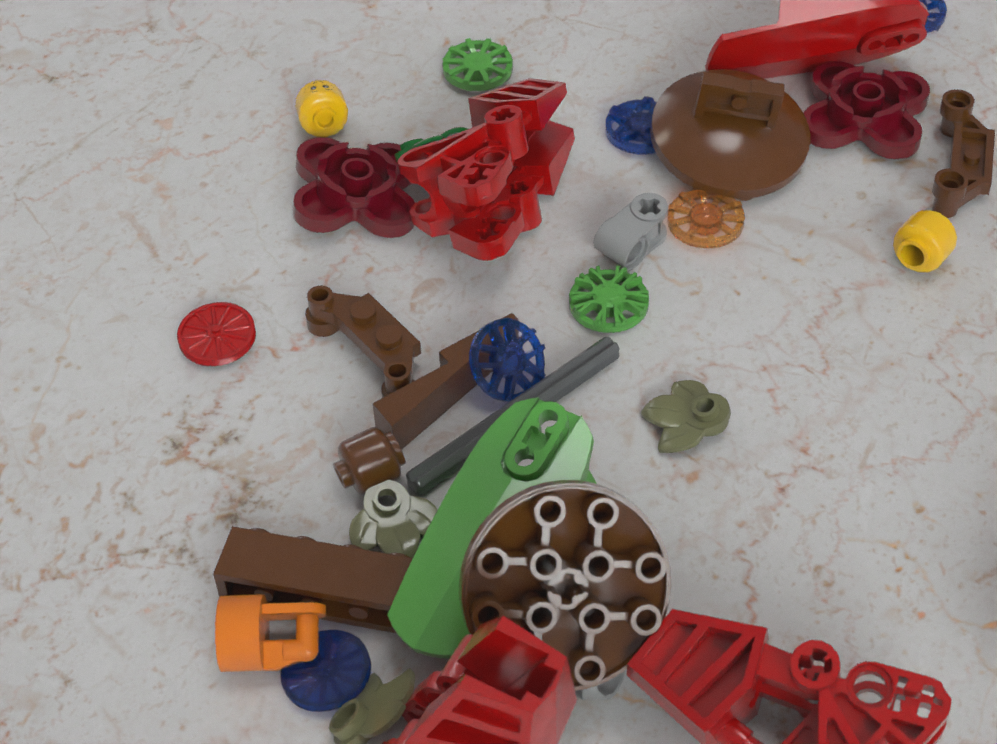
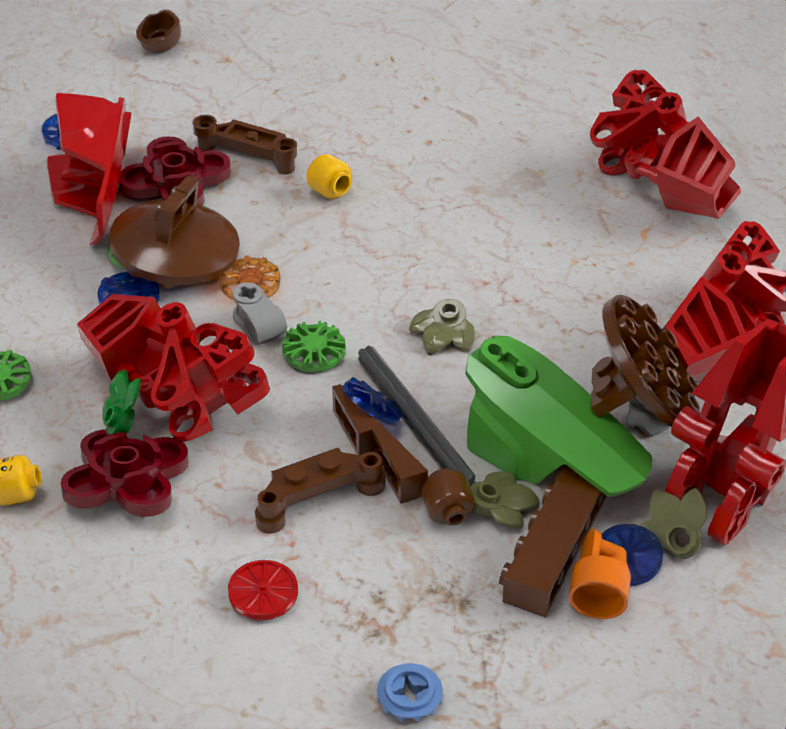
camera: 80 degrees left, 5 degrees down
none -> medium blue gear [377,663,443,723]

